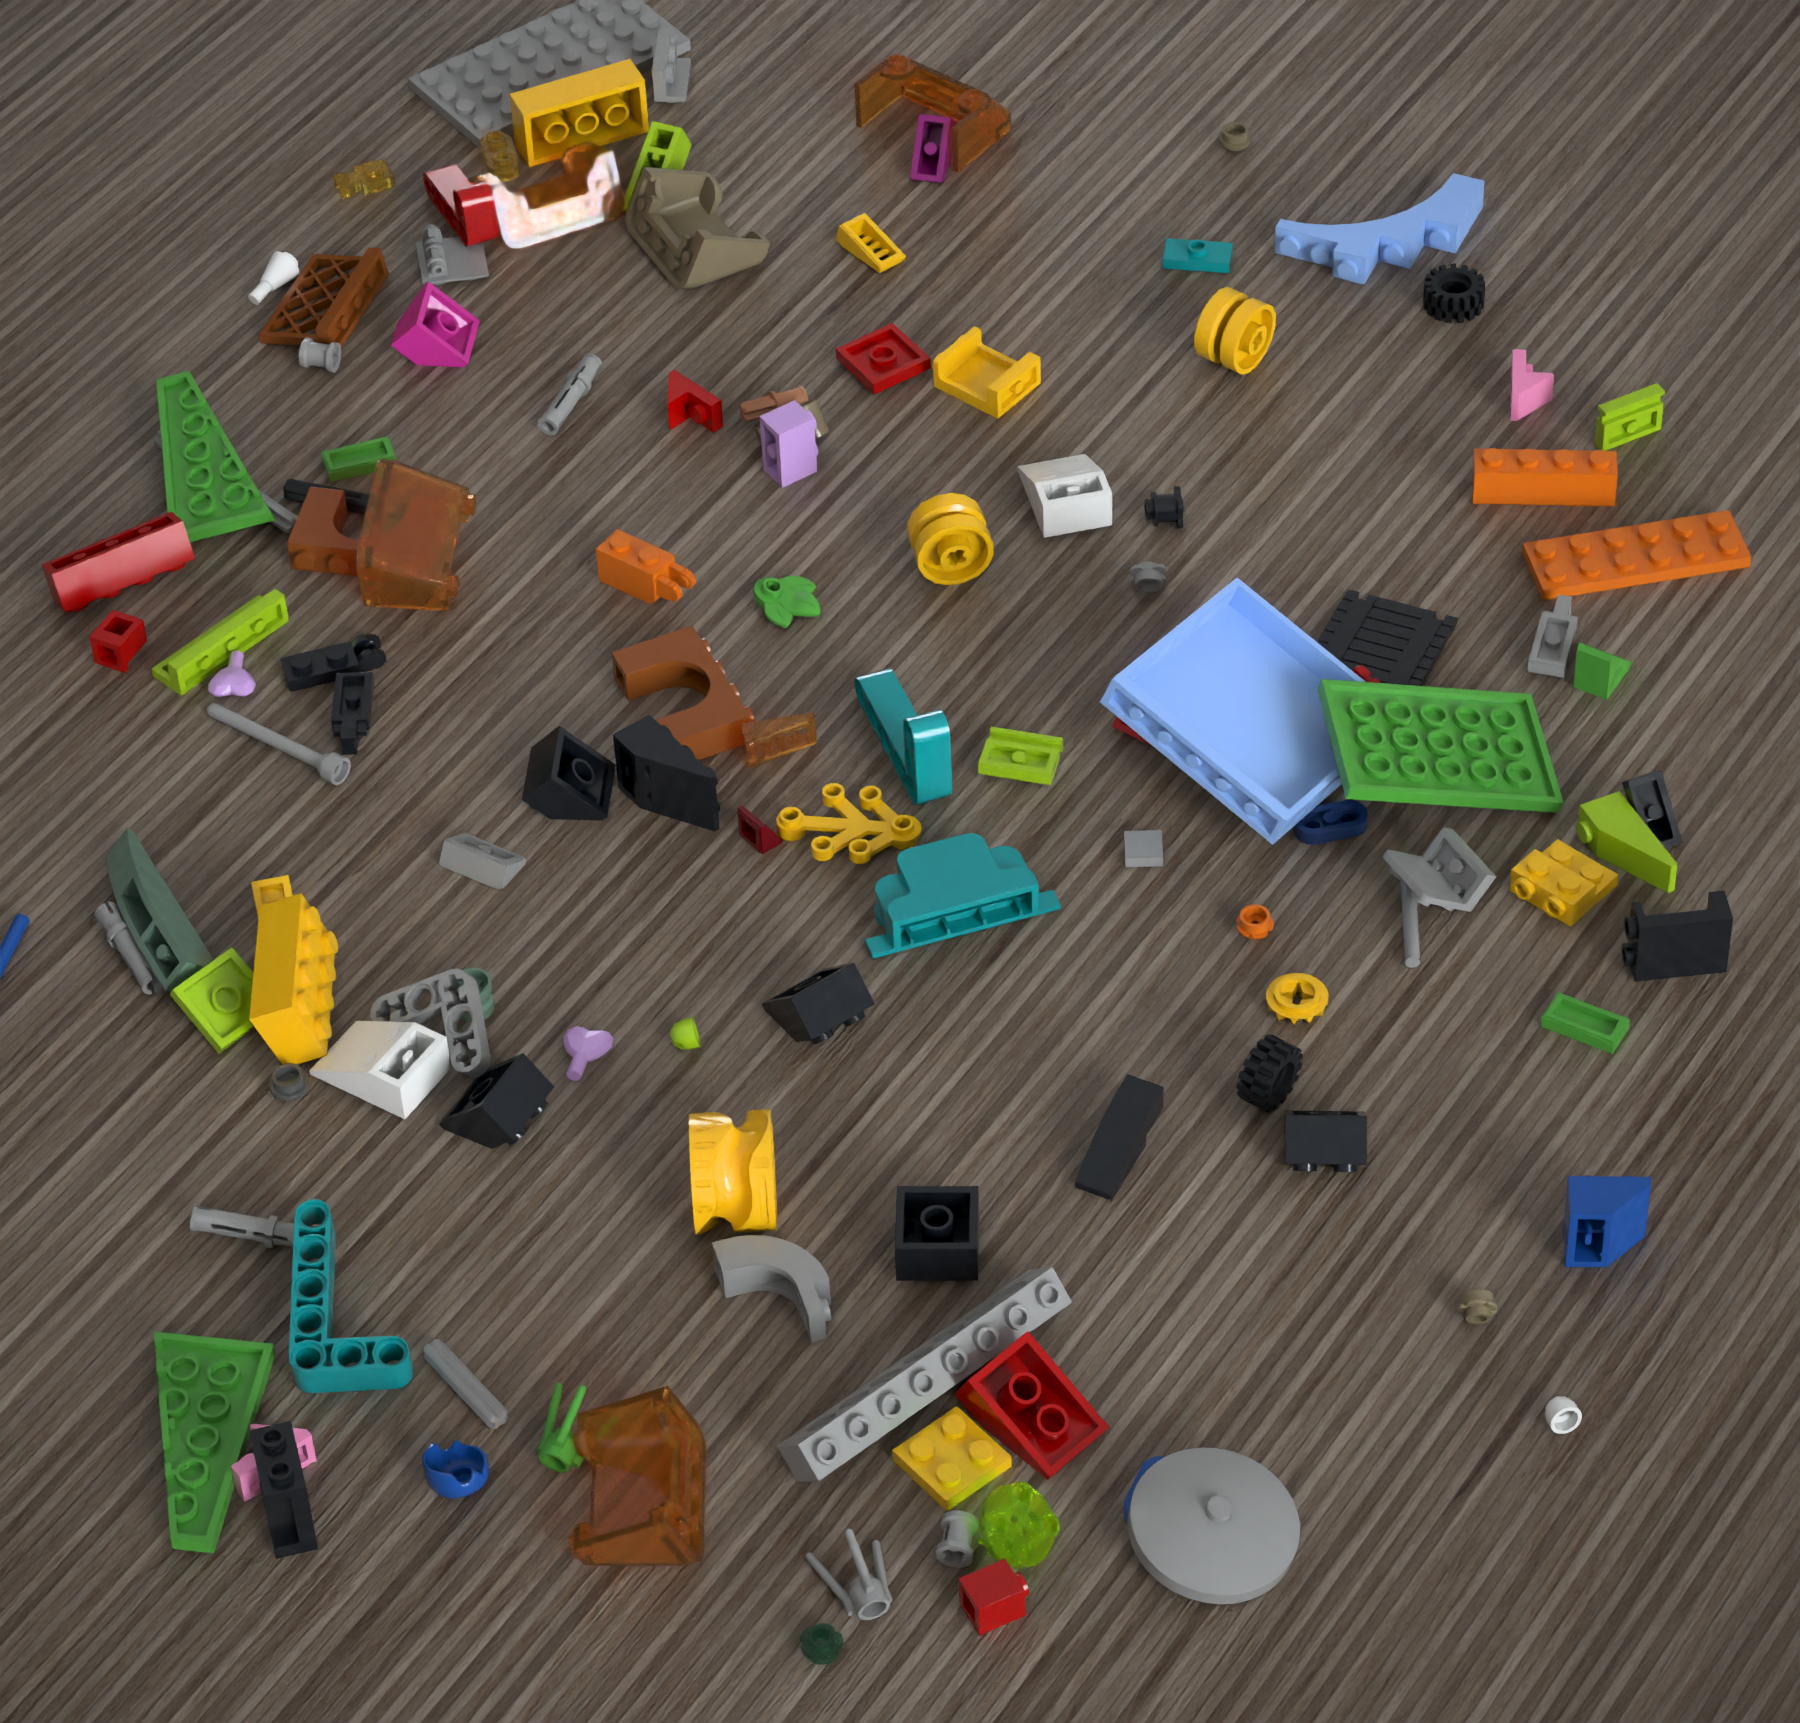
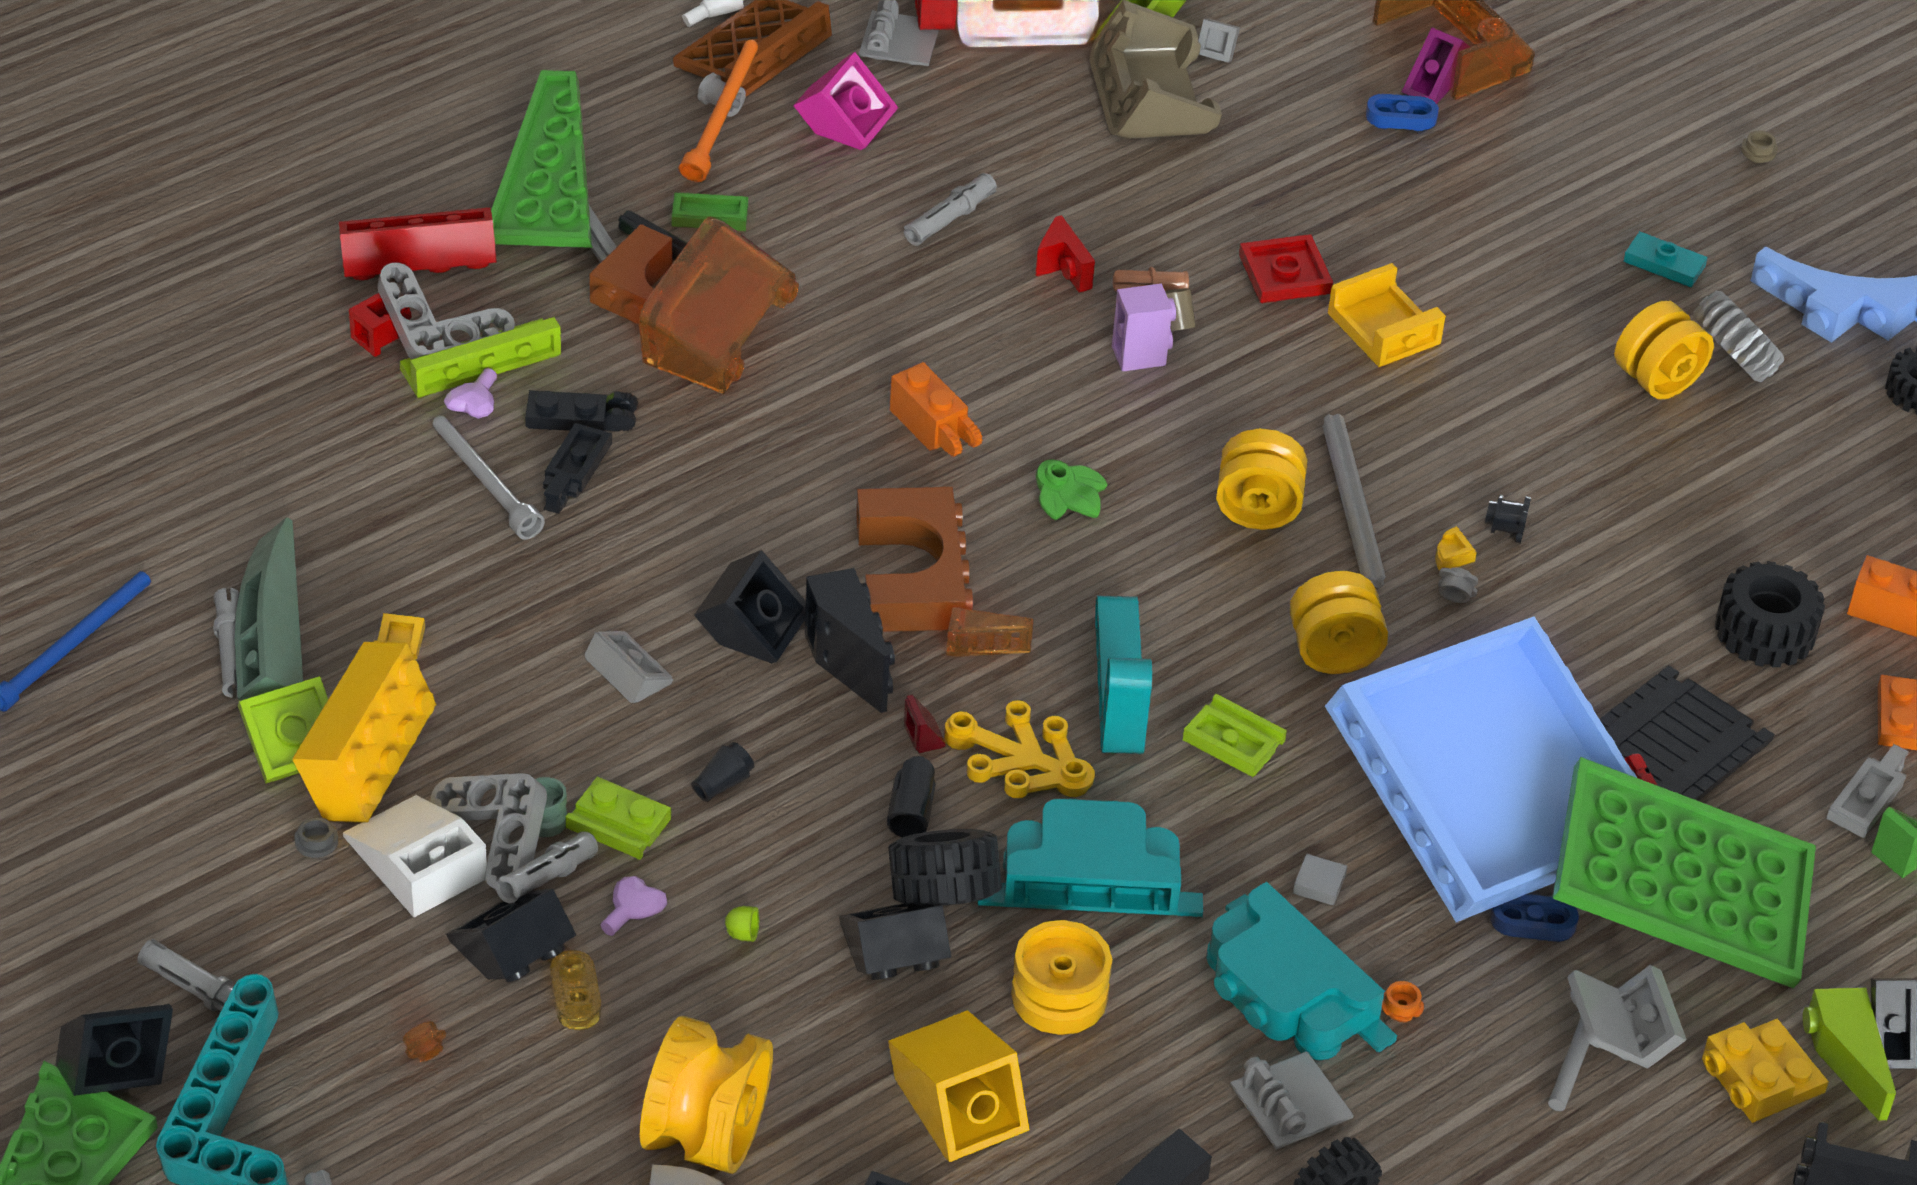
camera: 15 degrees right, 0 degrees up
yellow slope [836,213,906,273] -> none
white slope [1017,454,1112,538] -> none
yellow gear [1266,973,1329,1024] -> none
none -> black slope [56,1004,173,1096]
none -> light grey beam [377,263,515,360]
none -> clear orange plate [403,1021,446,1062]
none -> light grey pin [496,831,598,903]
none -> clear yellow plate [550,950,601,1030]
none -> lime plate [566,776,671,860]
none -> orange piece [679,40,758,182]
none -> black cone [691,742,754,802]
none -> black arm [887,756,936,837]
none -> black tyre [888,829,1002,906]
none -> yellow slope [888,1010,1030,1162]
none -> yellow wheel [1011,920,1113,1035]
none -> light grey tile [1198,18,1240,63]
none -> teal brick [1206,881,1398,1060]
none -> light grey hinge [1230,1051,1354,1150]
none -> yellow wheel [1290,571,1388,674]
none -> light grey axle [1322,414,1386,589]
none -> blue plate [1366,94,1439,131]
none -> yellow tile [1435,526,1477,571]
none -> light grey gear [1693,290,1784,382]
none -> black tyre [1715,561,1825,668]

